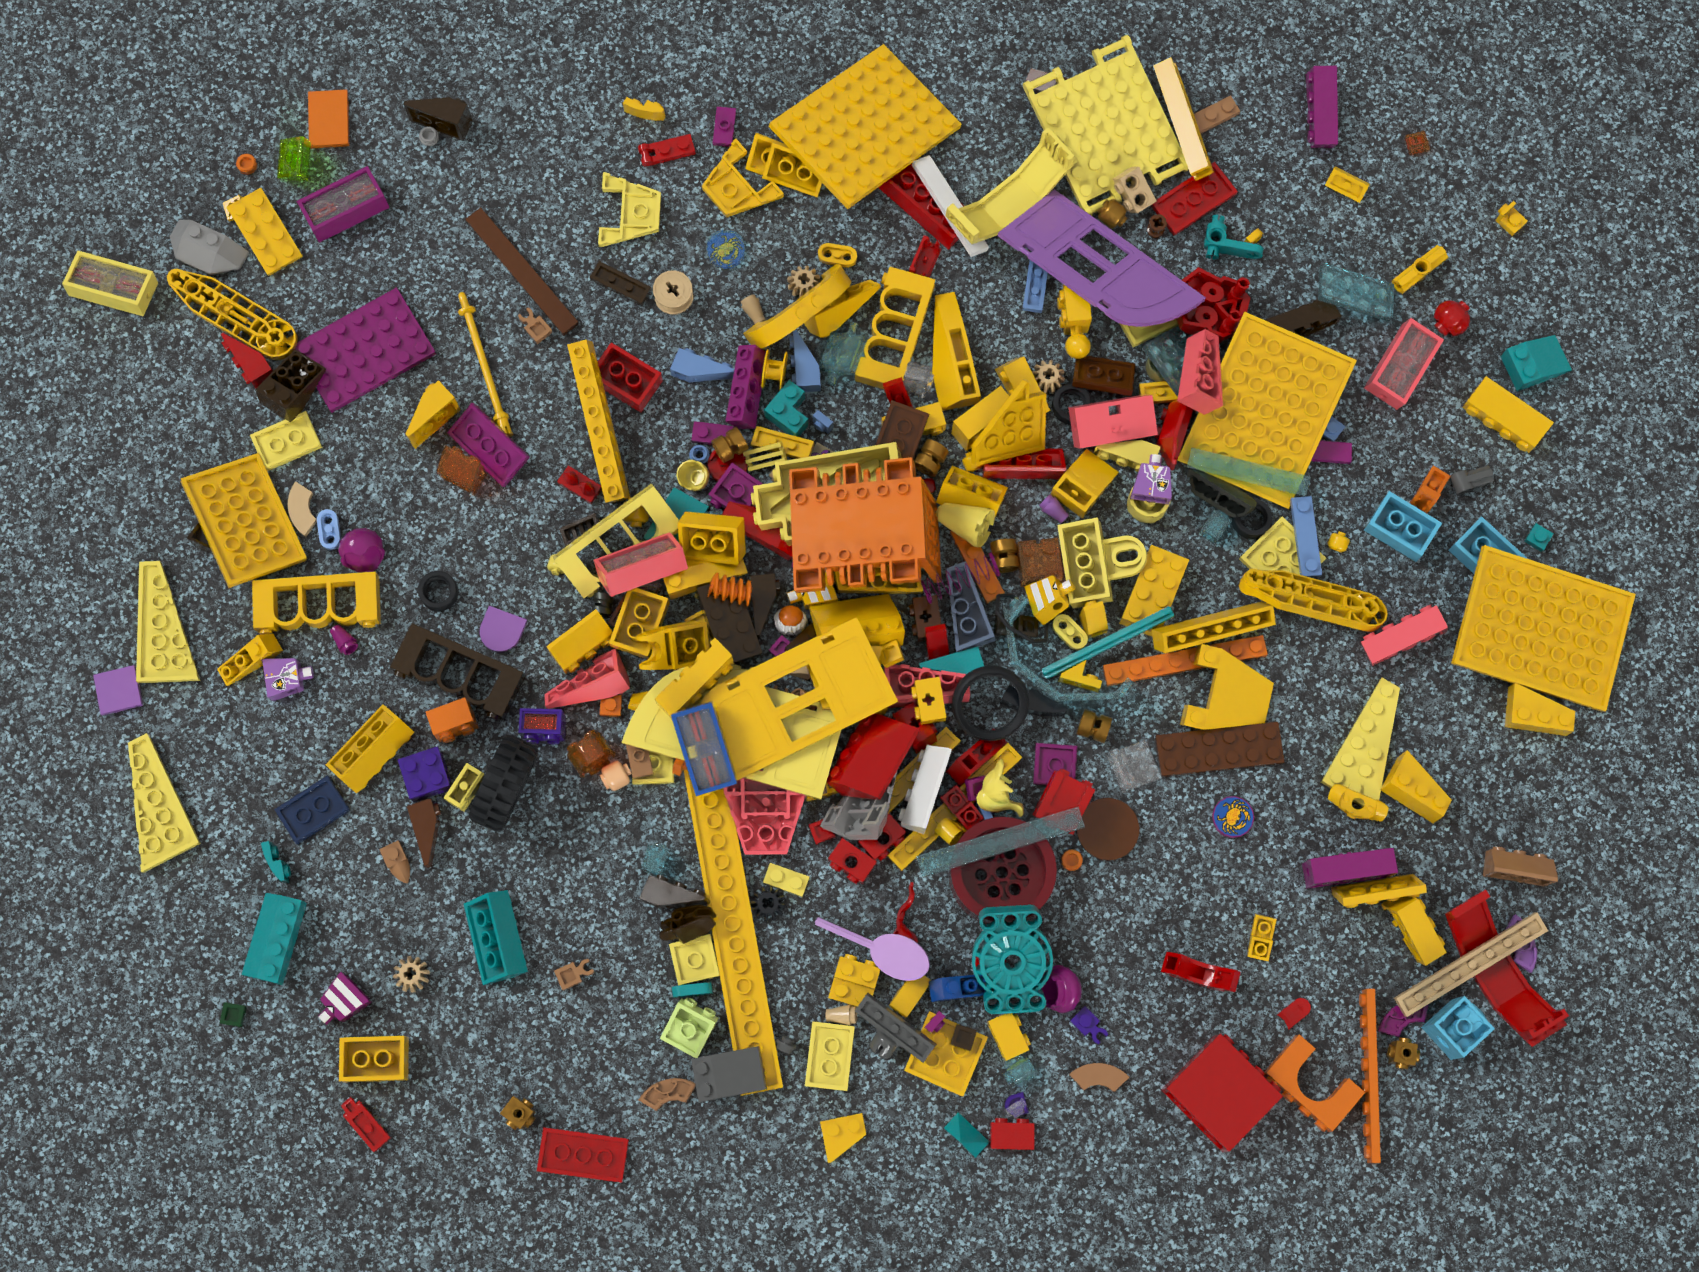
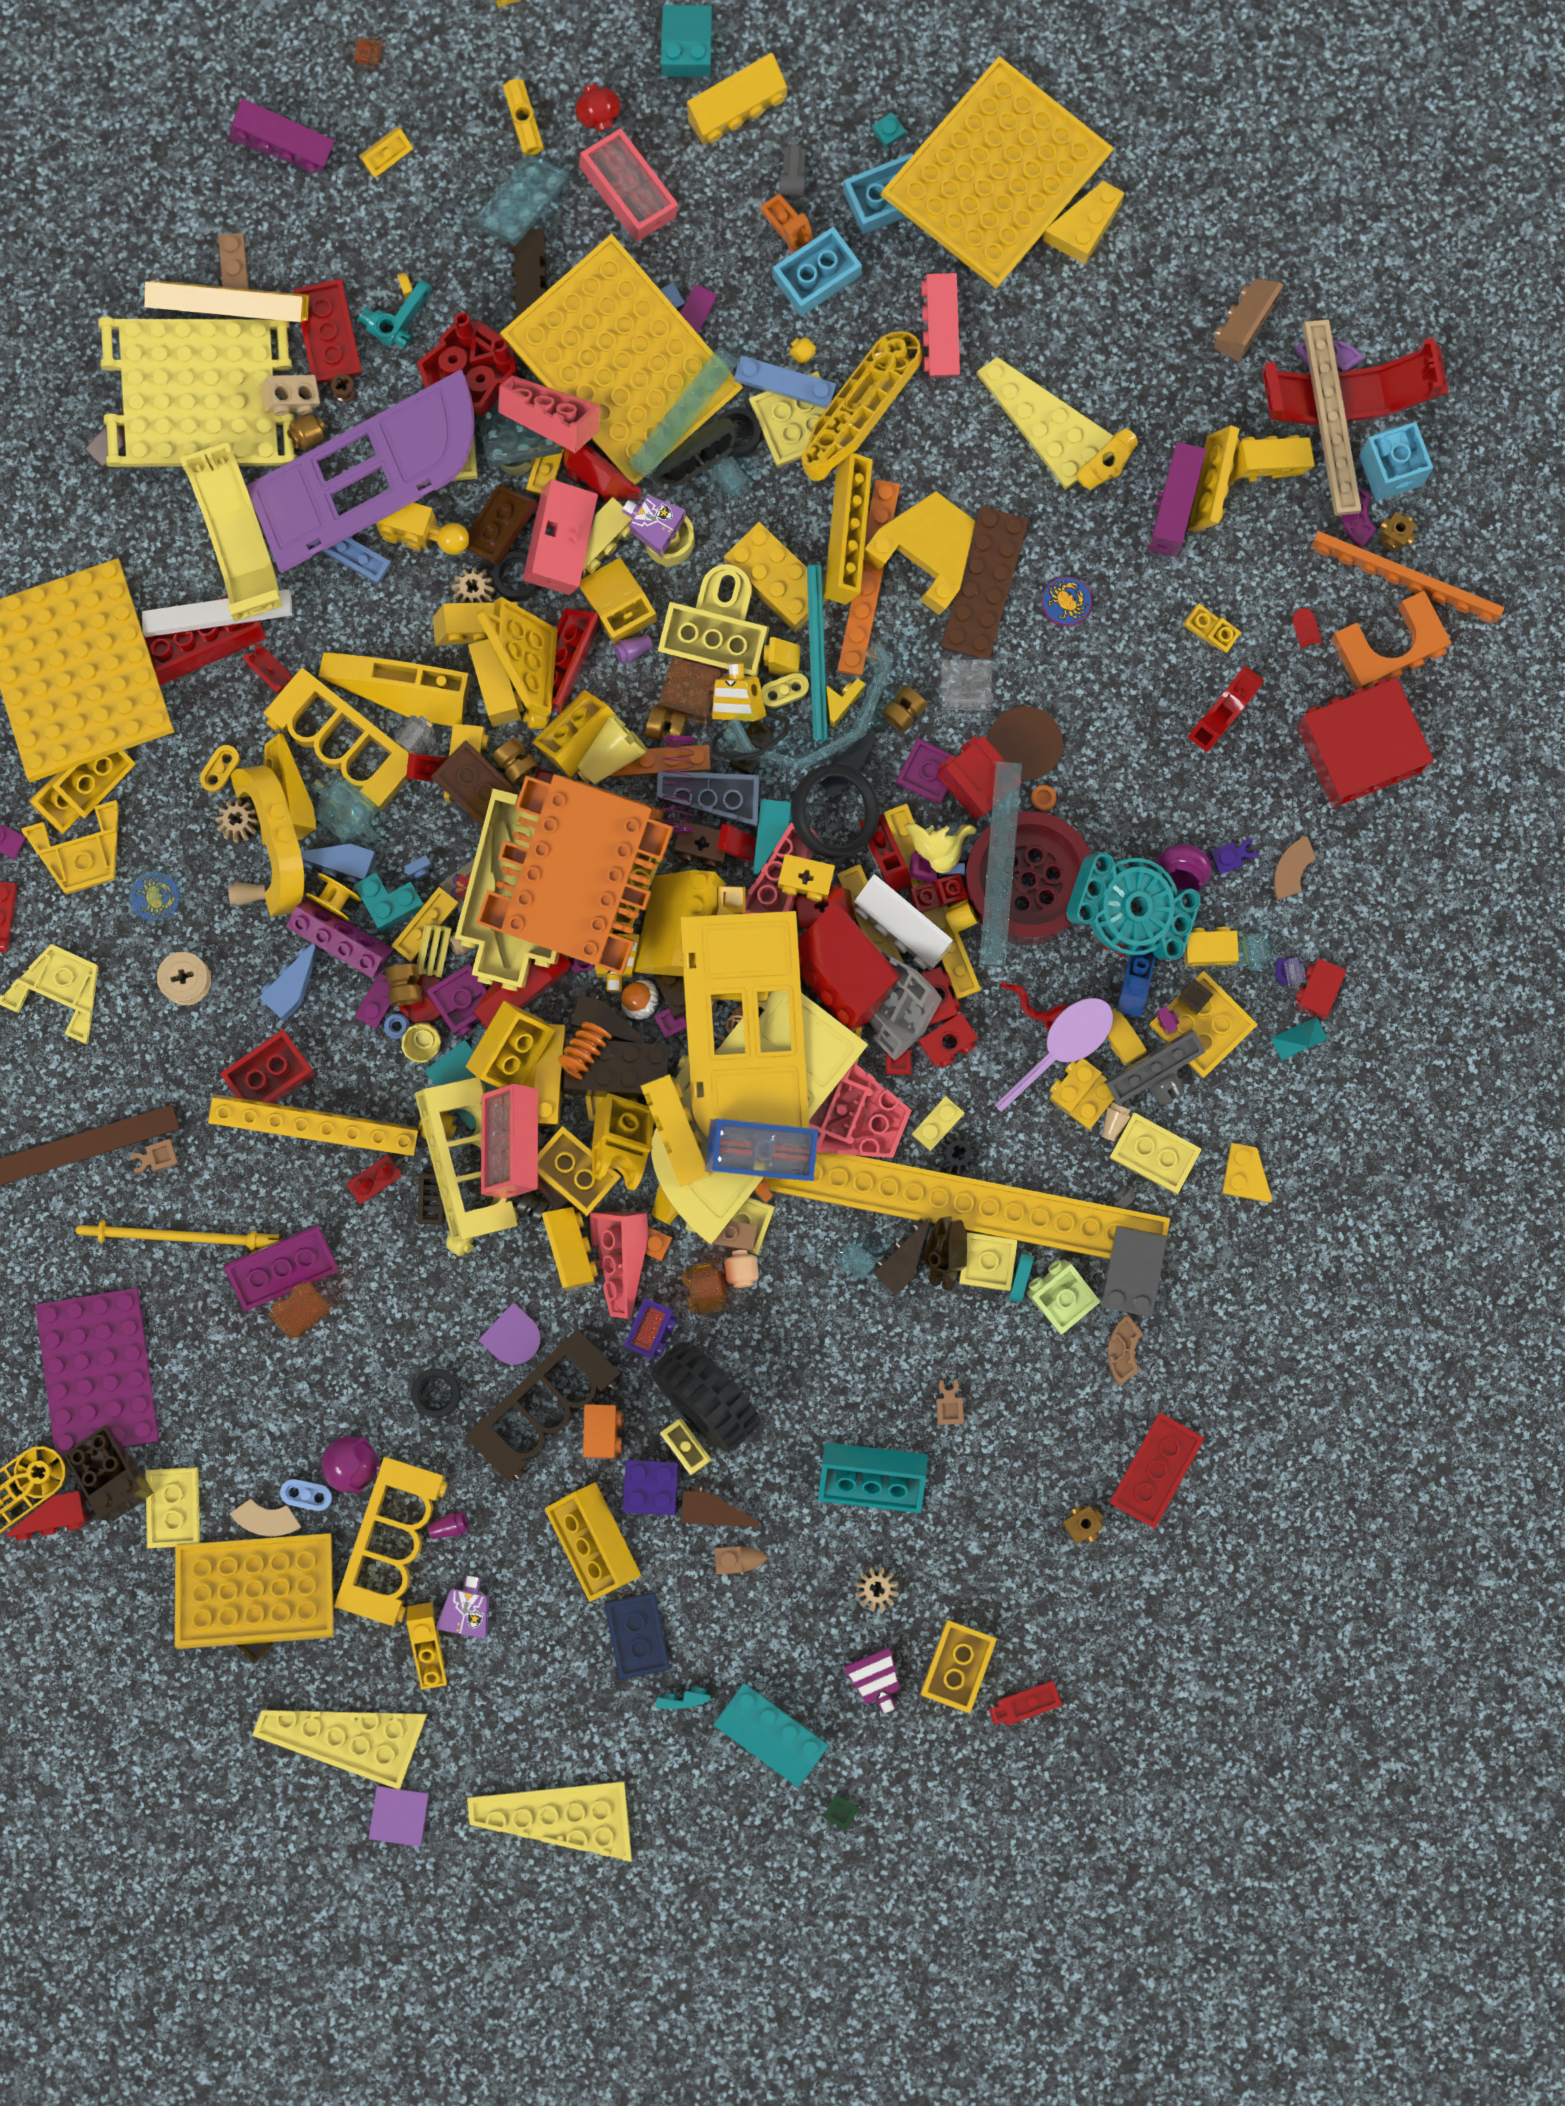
camera: 65 degrees left, 5 degrees up
yellow slope [406,380,460,449] -> none
dark brown plate [590,261,652,306] -> none
yellow wedge [1380,750,1452,824] -> none

